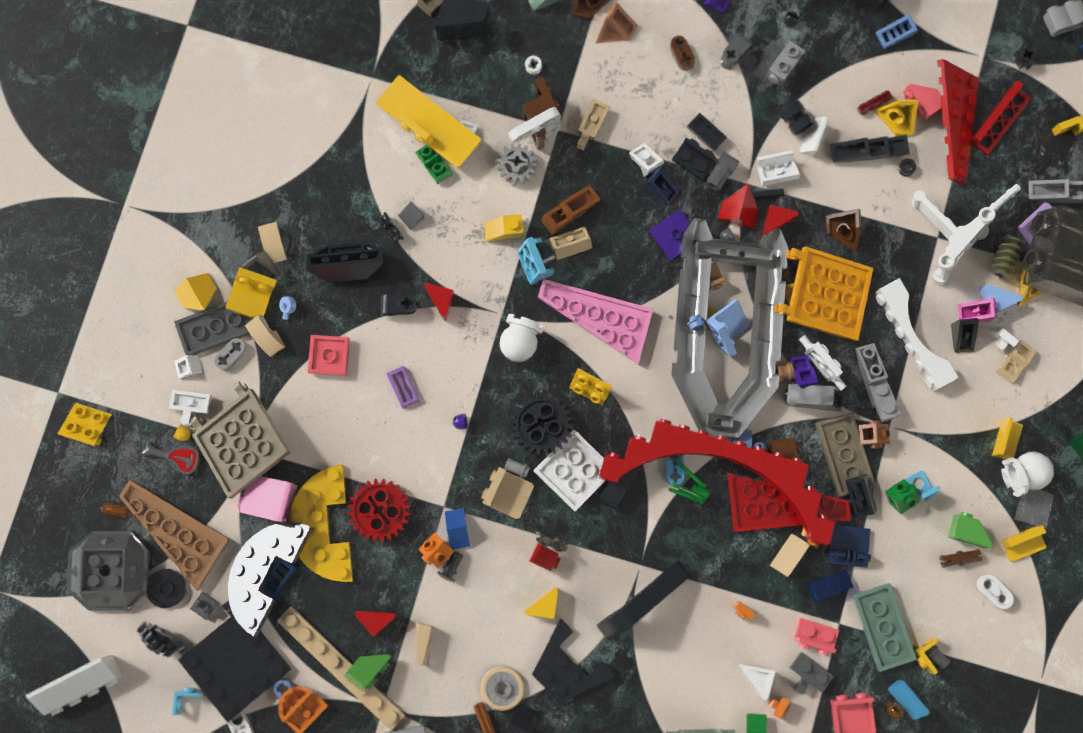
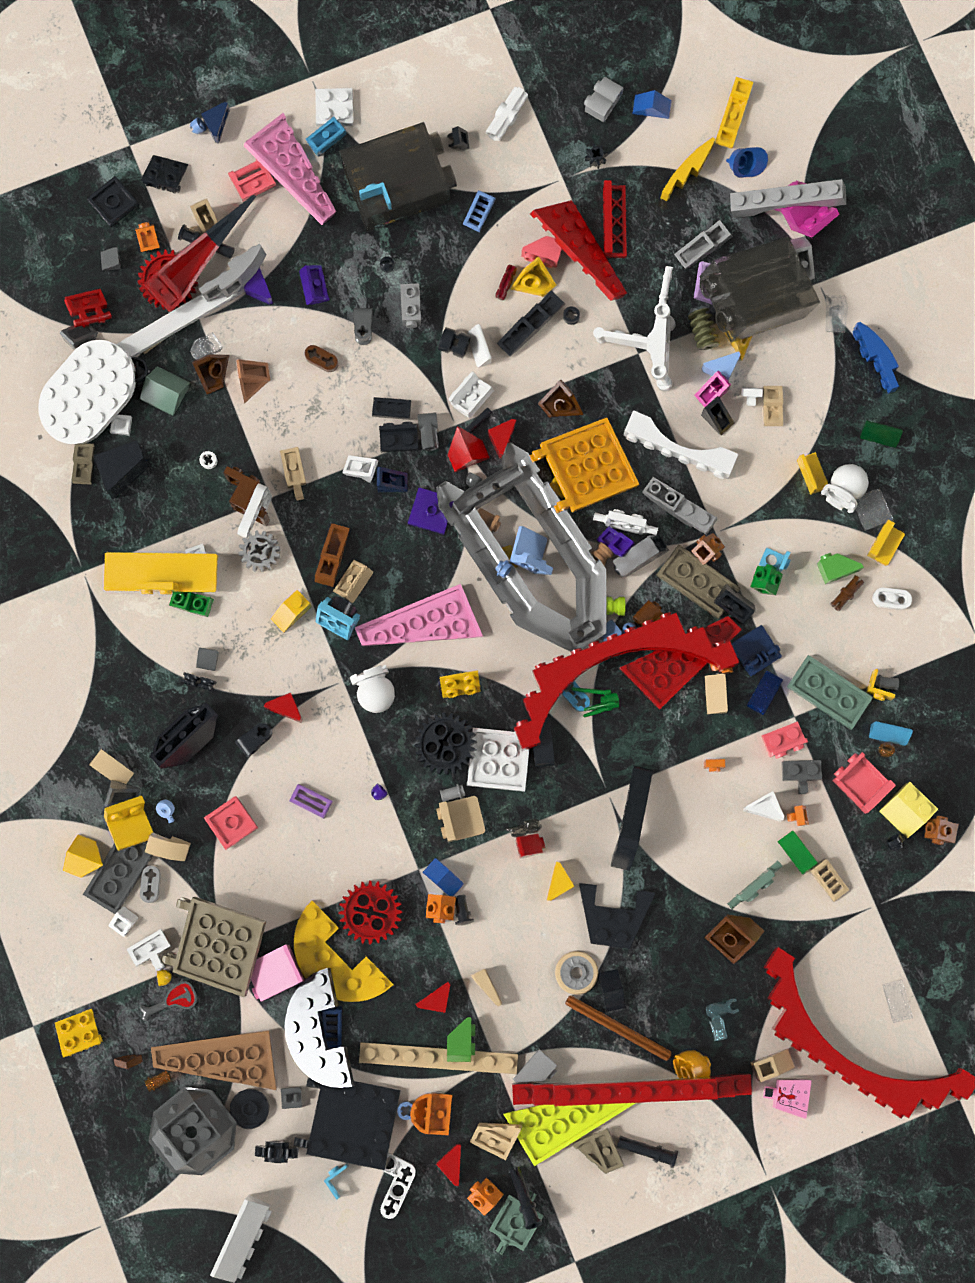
camera: 40 degrees left, 0 degrees up
none -> reddish brown tile [114,1055,143,1069]
none -> lime wheel [606,596,625,616]

